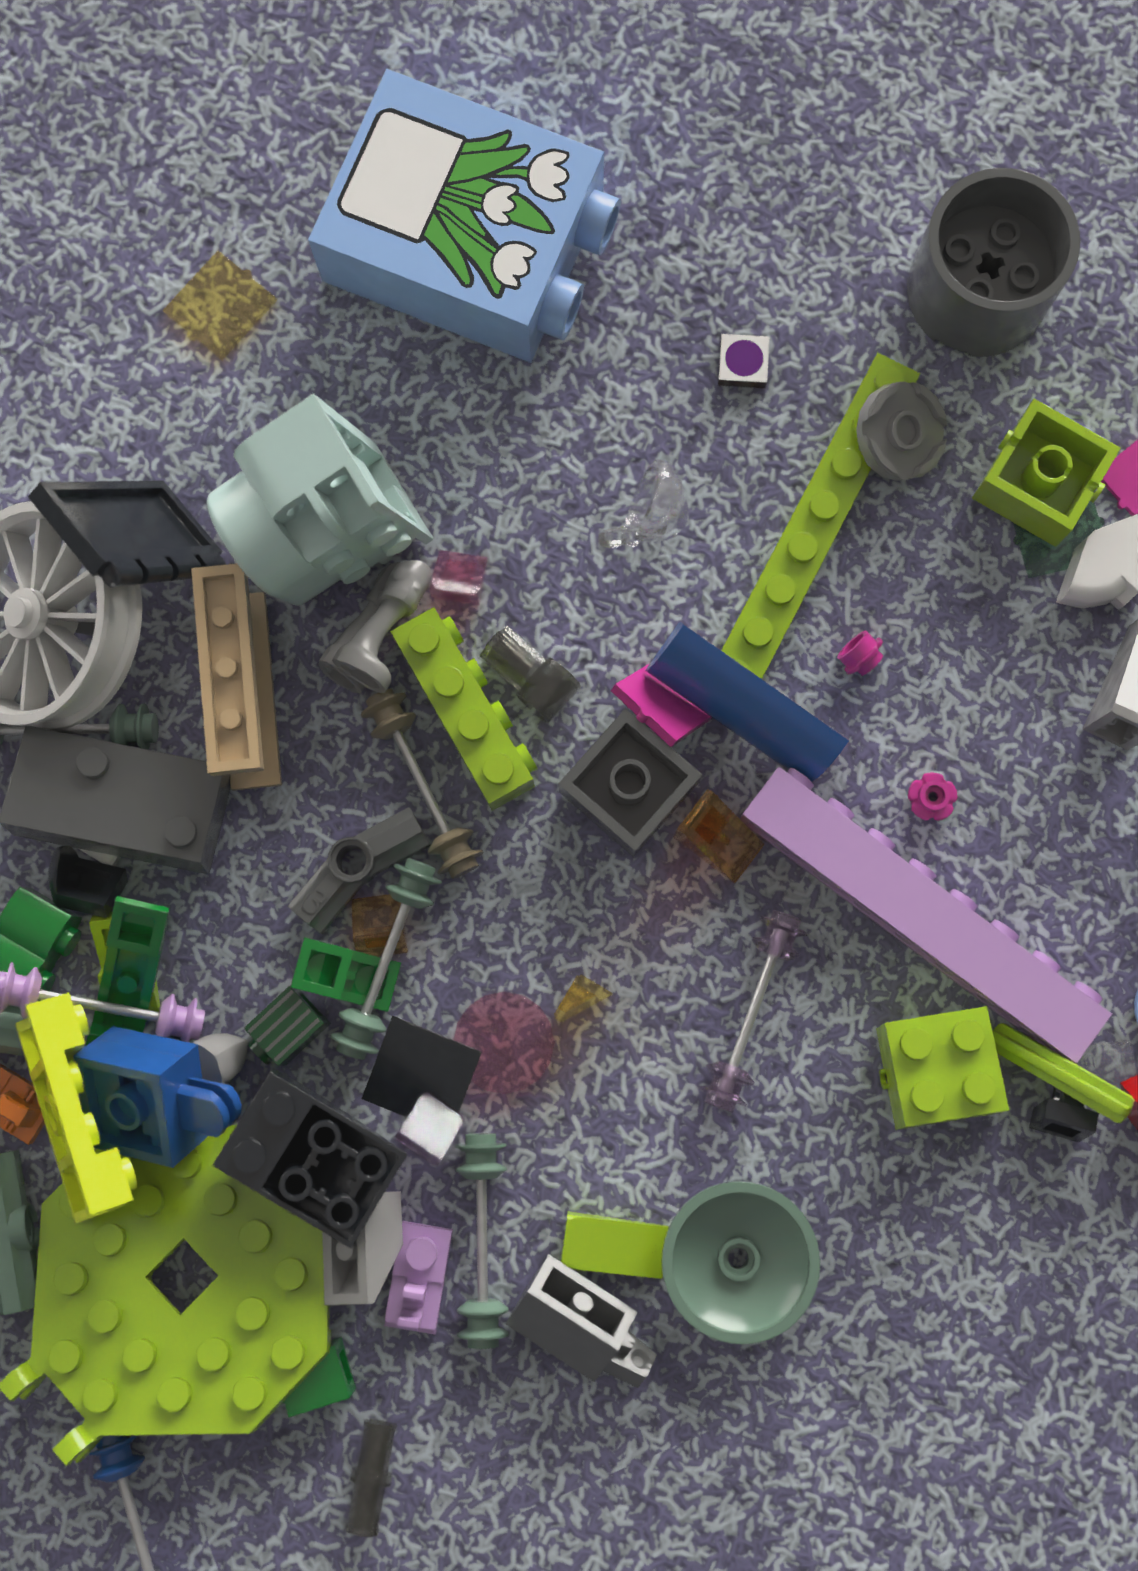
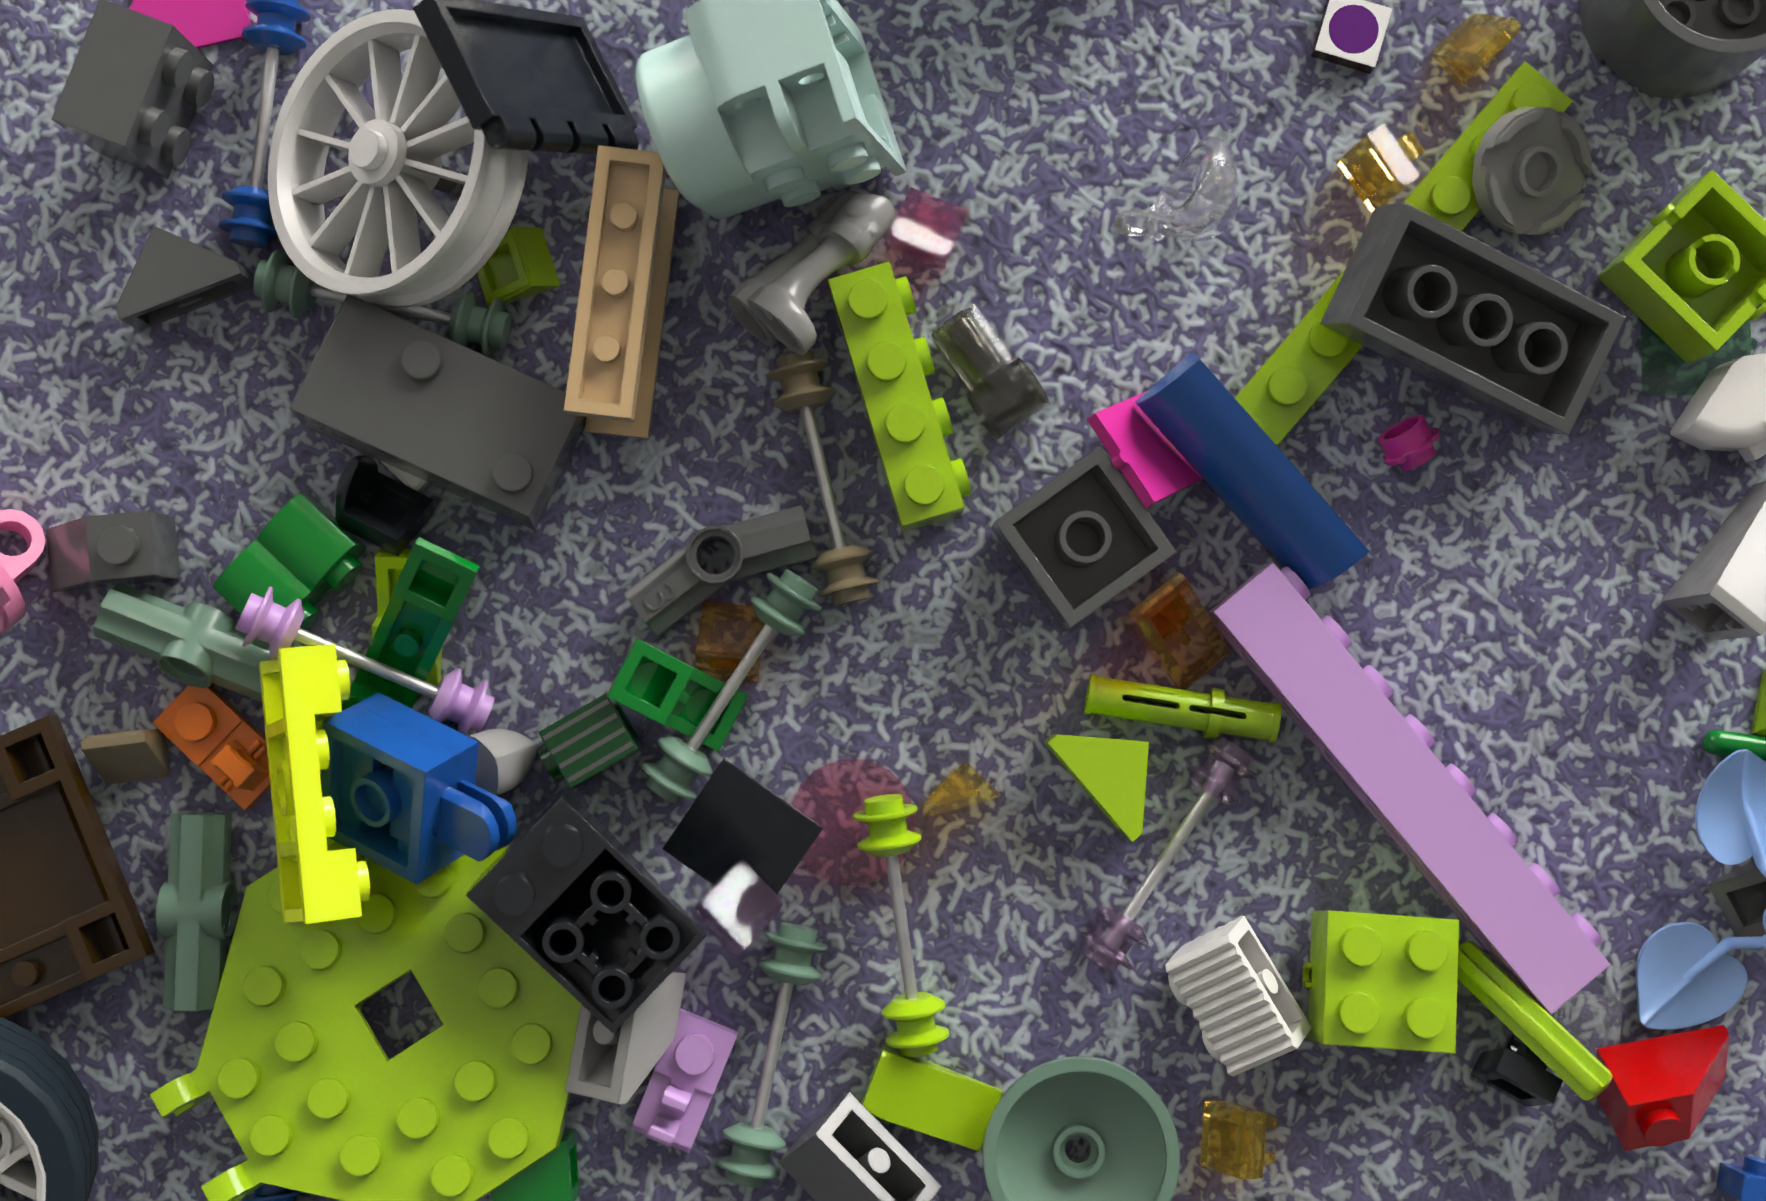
camera: 10 degrees right, 5 degrees up
dark pink plate [908,772,958,821] -> none
none -> lime slope [477,226,560,308]
none -> lime axle [853,794,950,1057]
none -> lime slope [1043,734,1149,842]
none -> lime pin [1084,674,1282,743]
none -> white brick [1165,916,1312,1077]
none -> clear yellow tile [1200,1100,1278,1180]
none -> dark grey brick [1320,202,1626,435]
none -> clear yellow tile [1336,124,1425,214]
none -> clear yellow slope [1430,13,1521,86]

